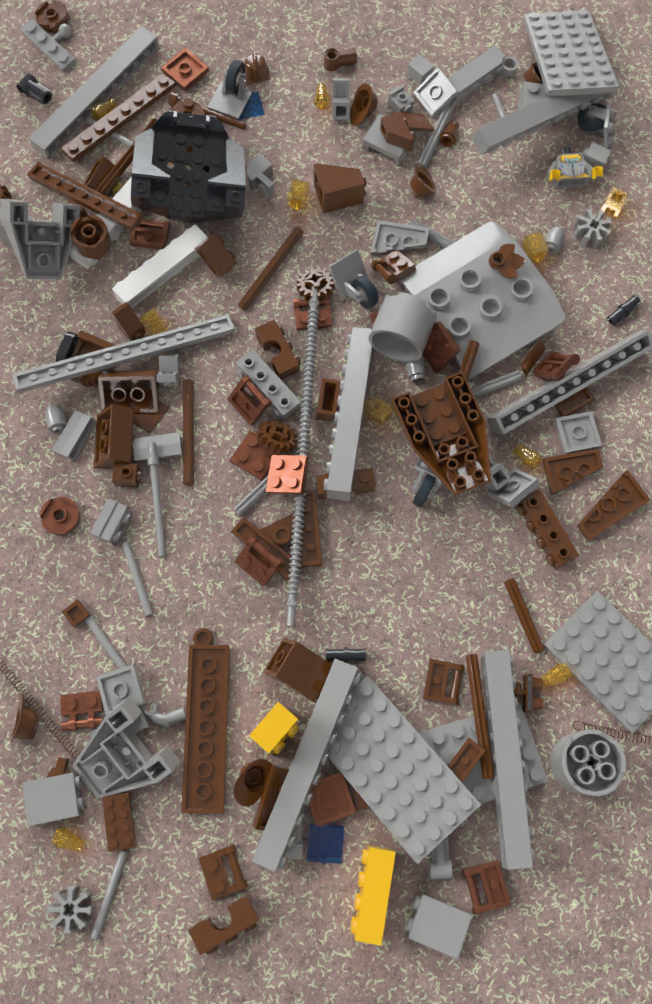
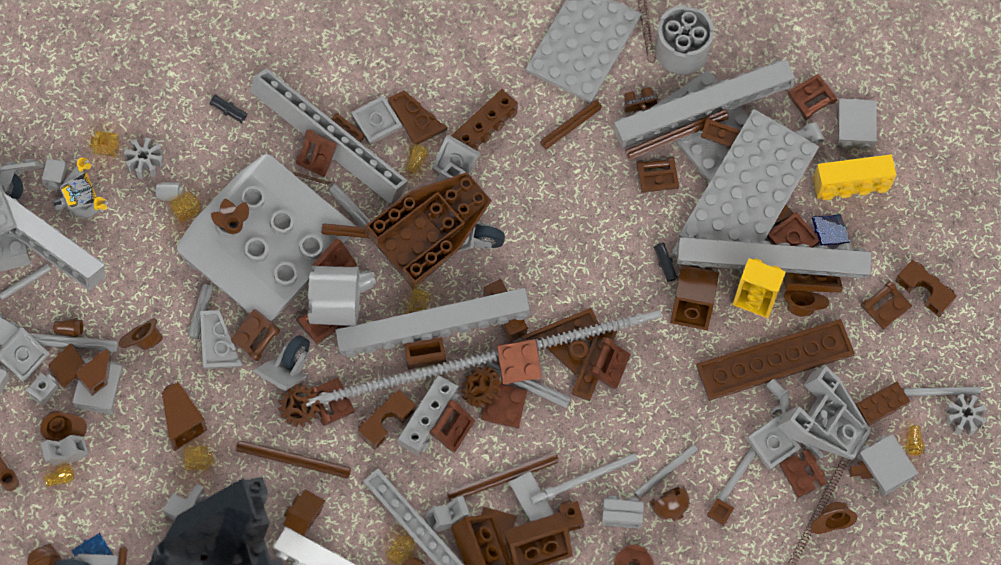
camera: 110 degrees left, 5 degrees down
reddish brown tile [193,628,213,645] -> none
clear yellow cone [540,663,572,688] -> none
reddish brown wing [577,470,651,541] -> none
none -> reddish brown cylinder [649,485,690,522]

